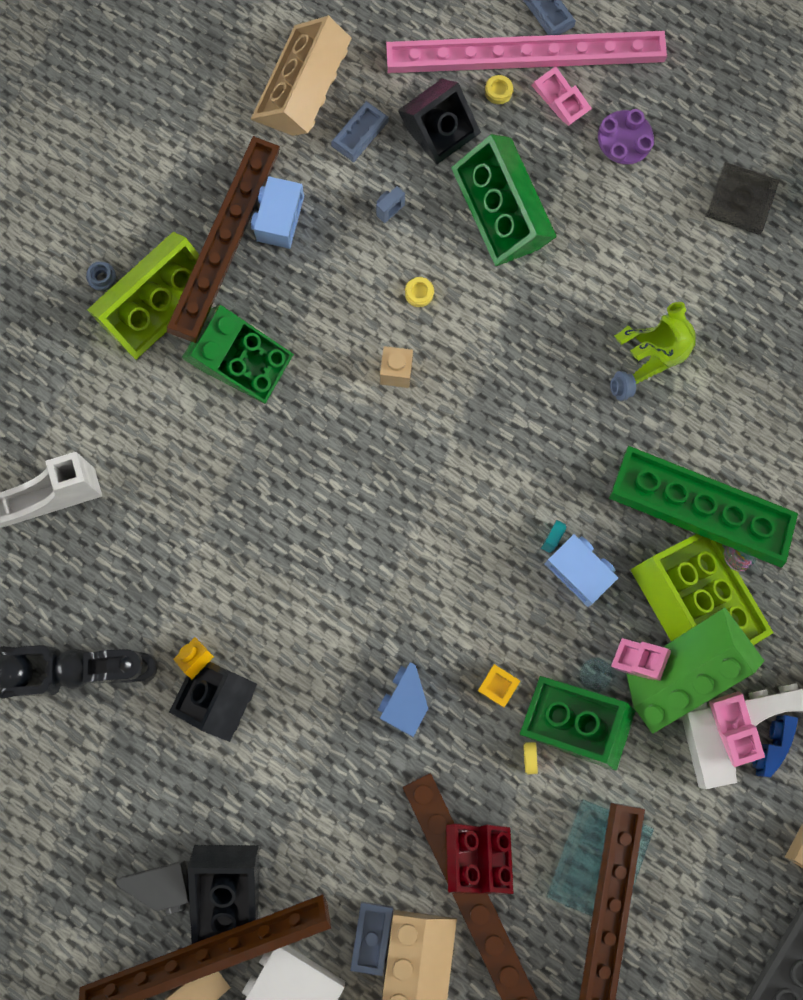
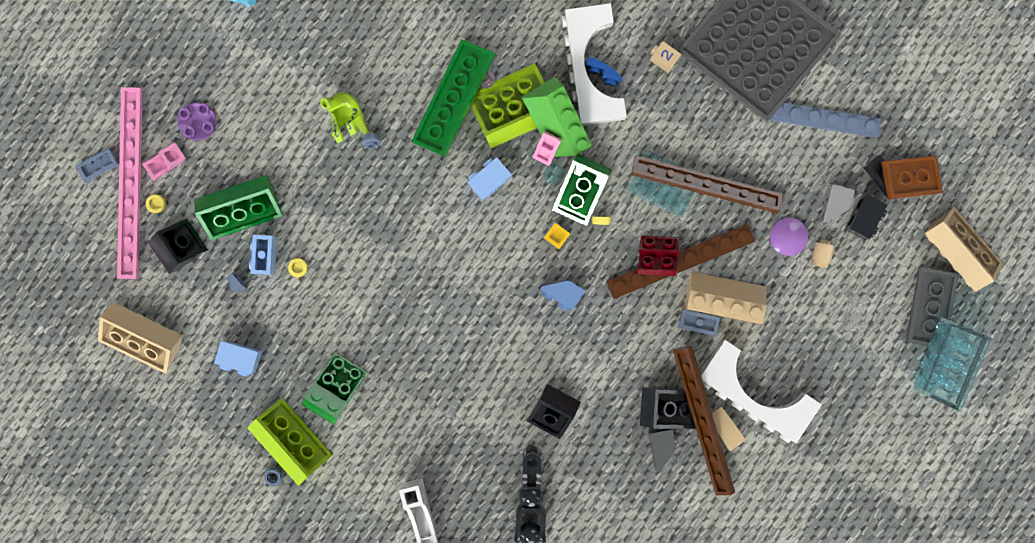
camera: 85 degrees left, 10 degrees up
reddish brown plate [167,136,280,343] -> none
yellow plate [173,637,214,679] -> none
sand blue plate [331,101,389,163] -> none
tan brick [380,346,413,388] -> none
teal tile [541,520,567,553] -> none
clear smoke plate [705,162,780,235] -> none
bright pink slope [709,691,765,767] -> none
none -> light blue brick [249,235,277,275]

